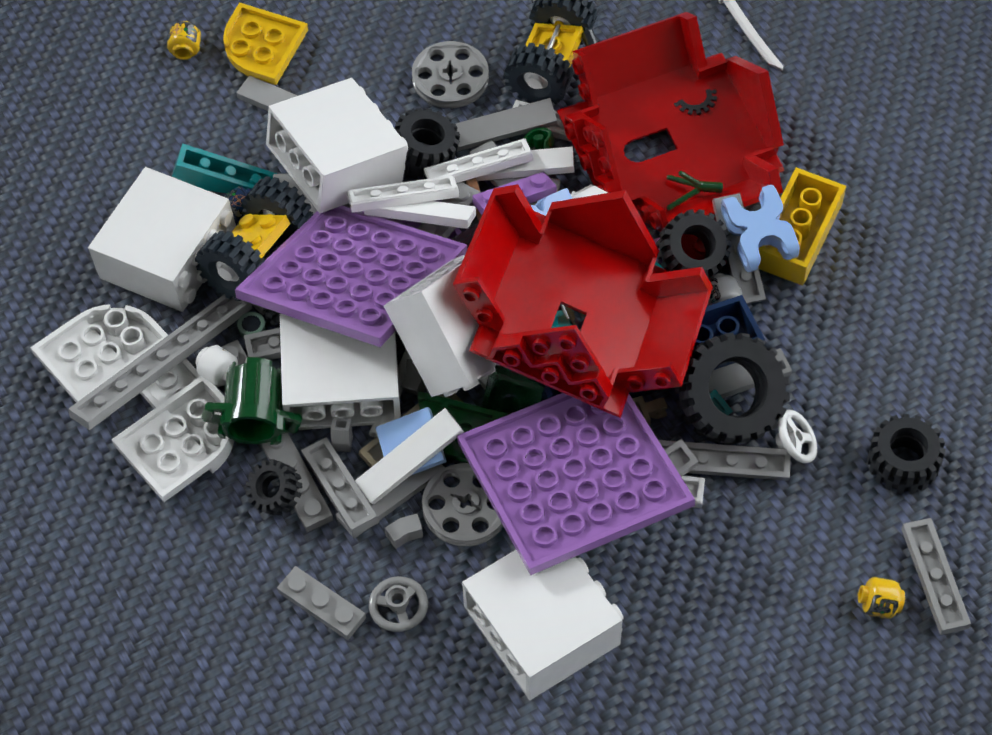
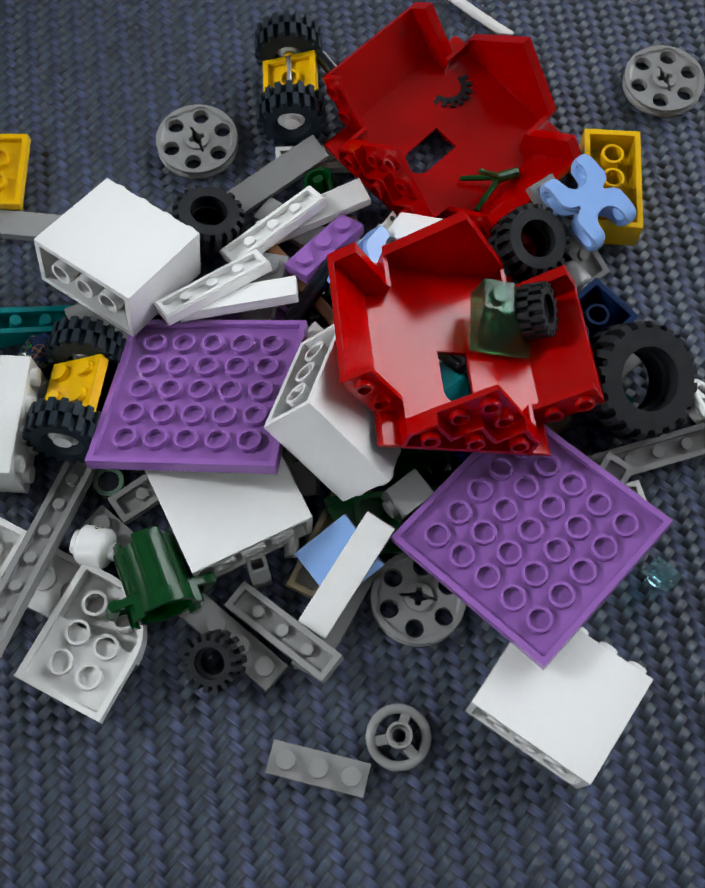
camera: 25 degrees left, 10 degrees up
light grey piece [385,513,423,549] -> none
none -> light grey brick [380,469,434,522]
none -> slope [470,278,530,359]
none -> black tyre [515,281,559,340]
none -> light grey wedge [622,45,705,118]
none -> clear light blue plate [642,555,683,592]

